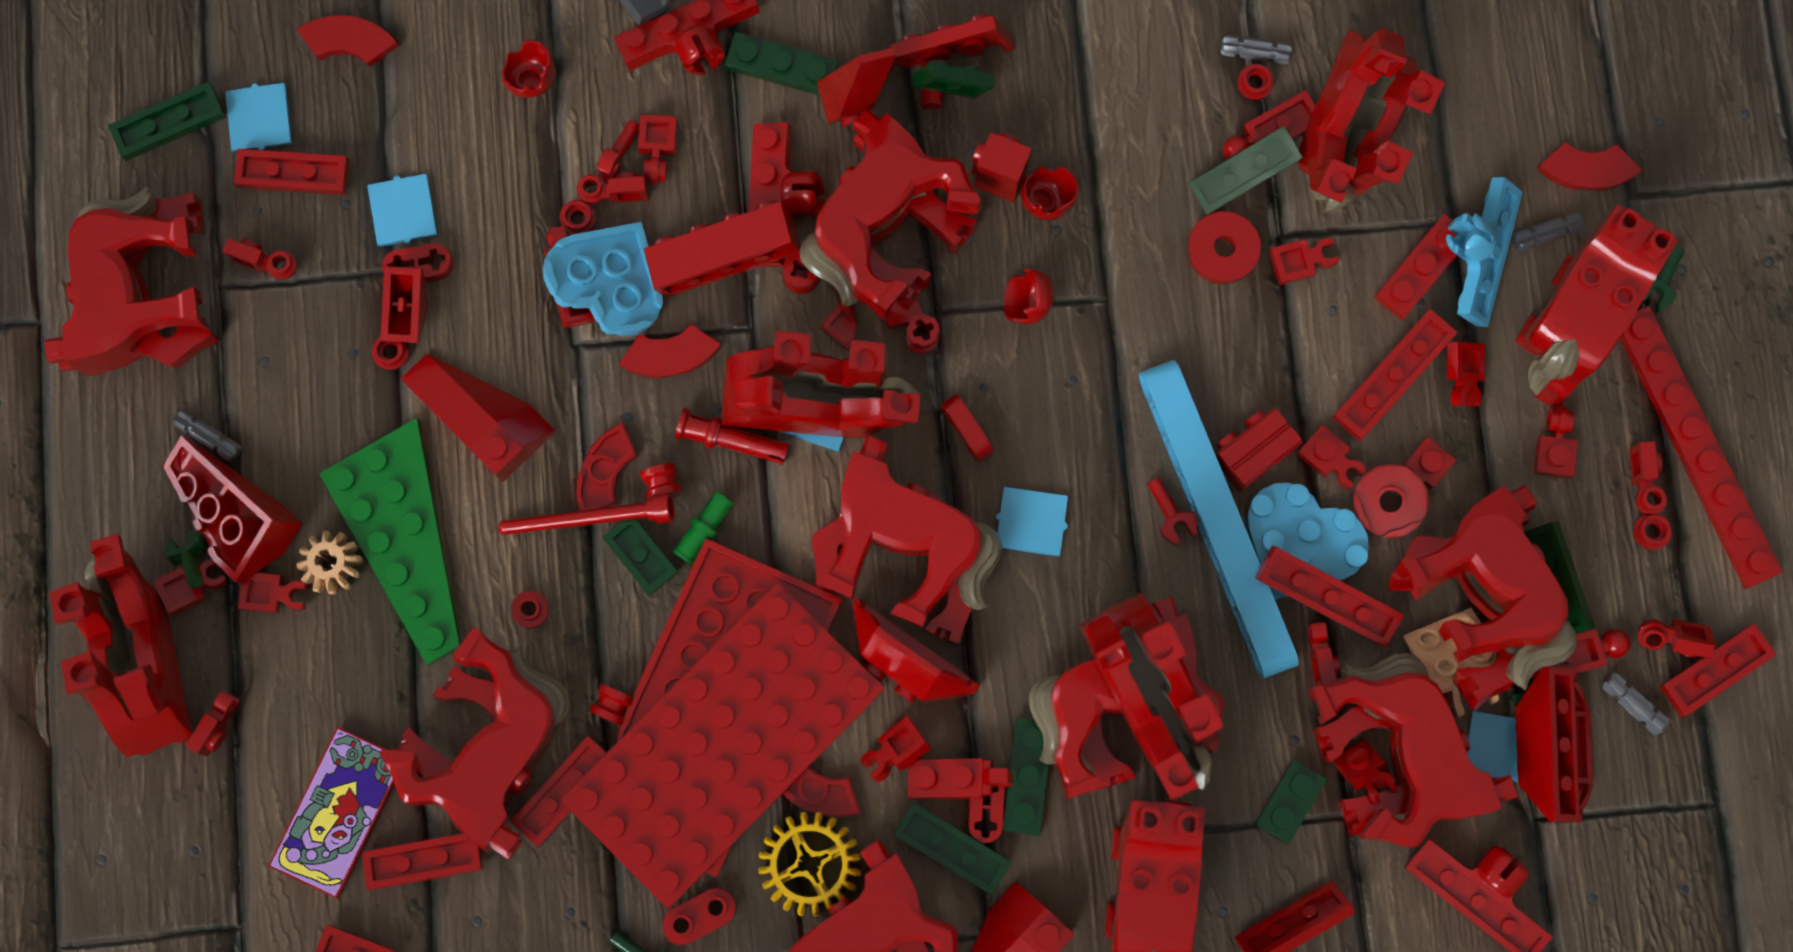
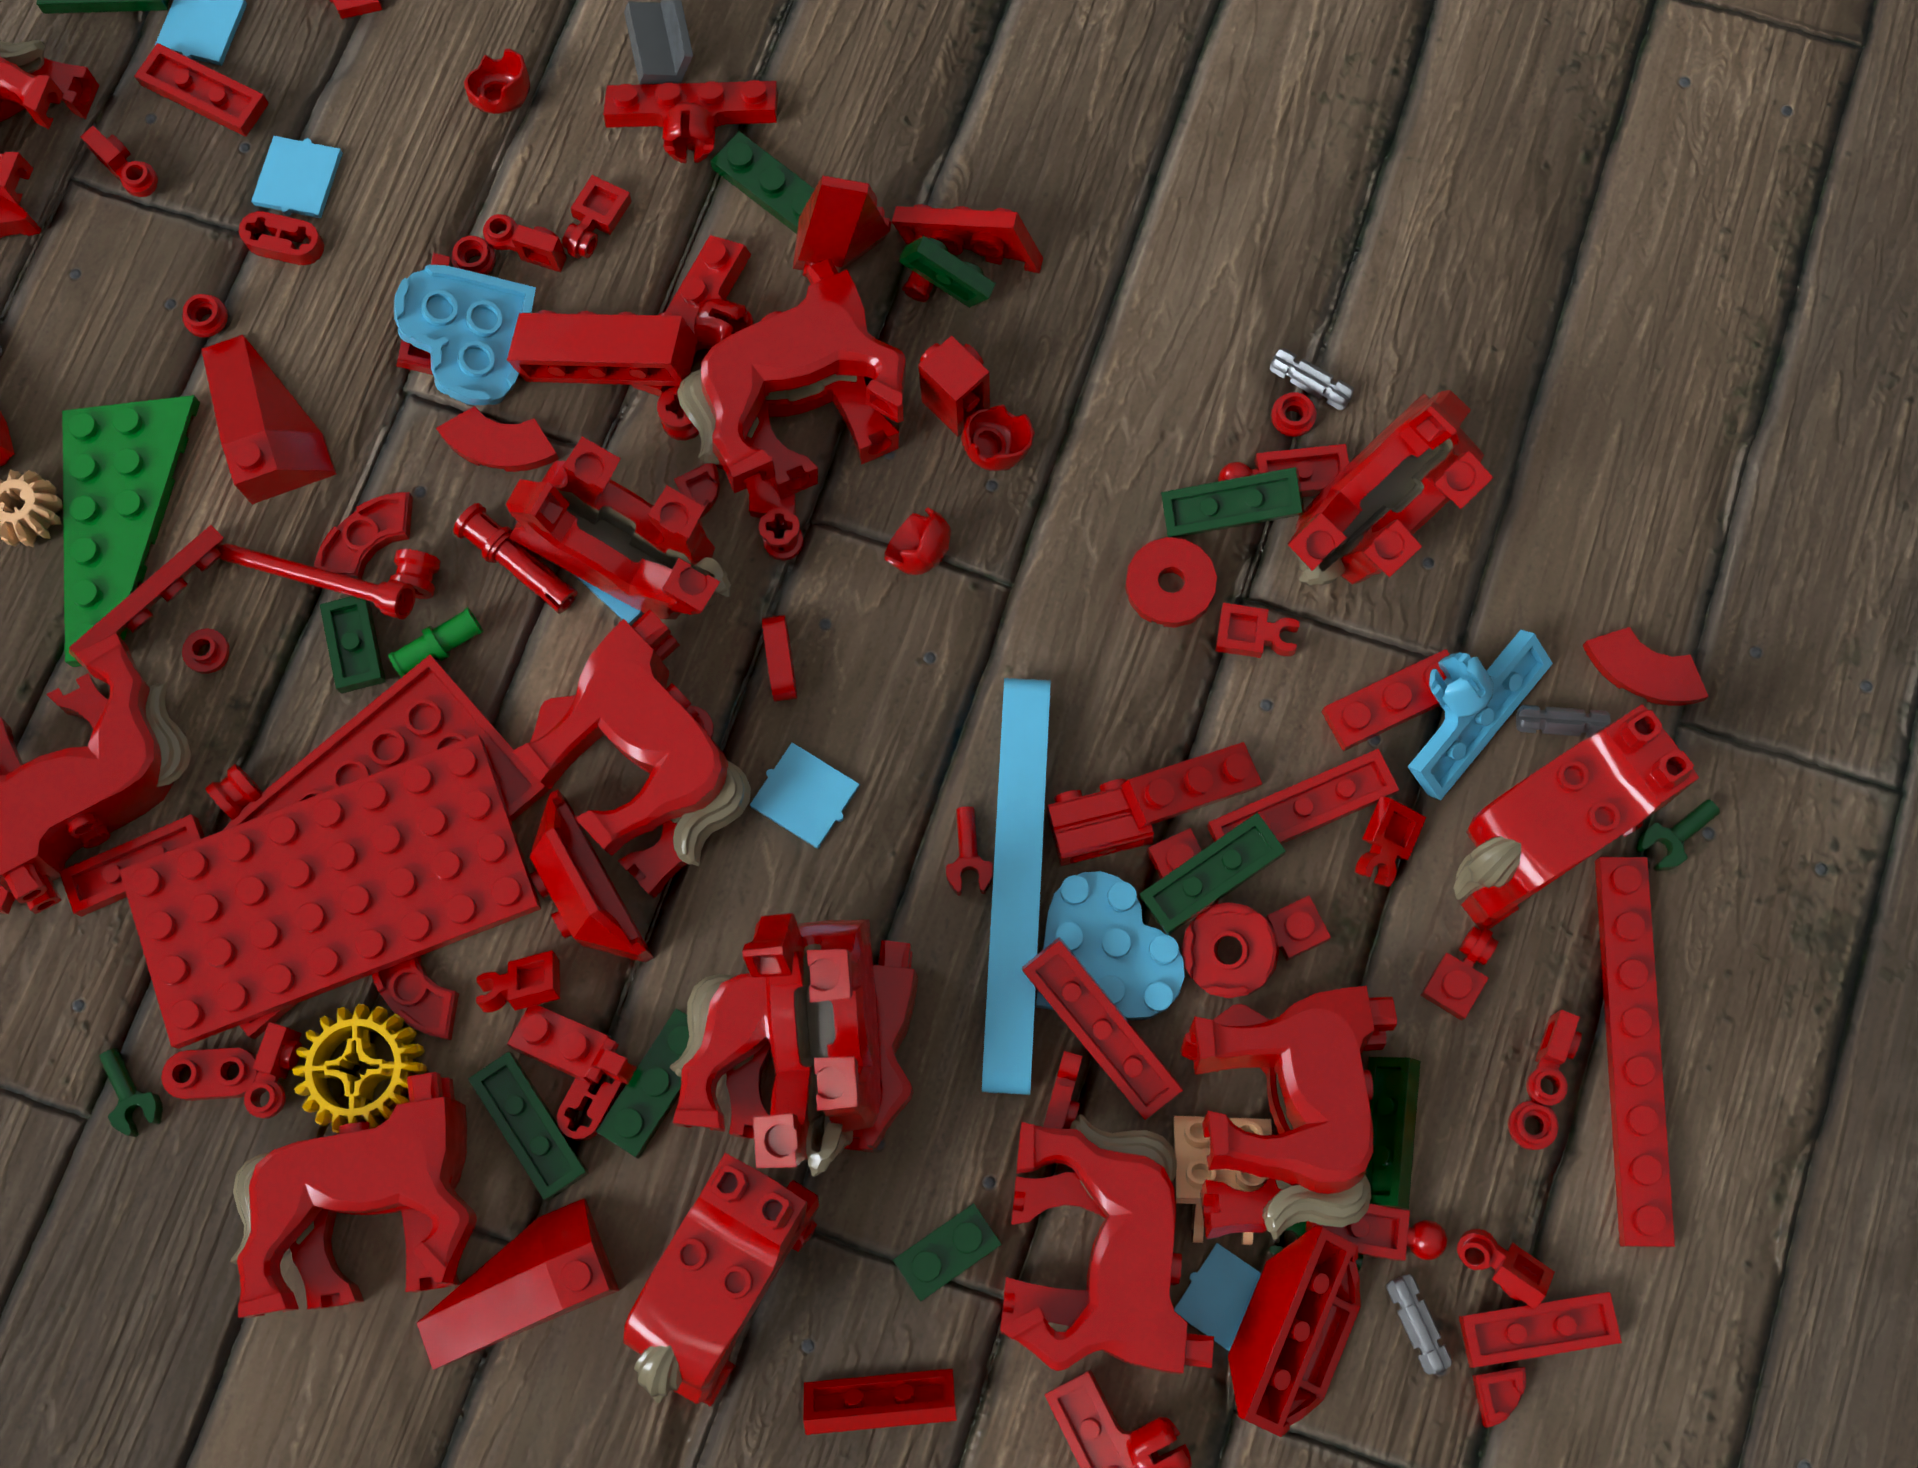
camera: 30 degrees right, 5 degrees down
red slope [380,266,429,343] -> none
red bar [596,120,639,183] -> none
red plate [1333,739,1398,804] -> none
none -> red plate [69,525,224,666]
none -> red plate [244,1022,302,1119]
none -> red plate [1121,742,1262,829]
none -> dark green plate [1140,812,1286,936]
none -> red tile [1472,1367,1526,1428]

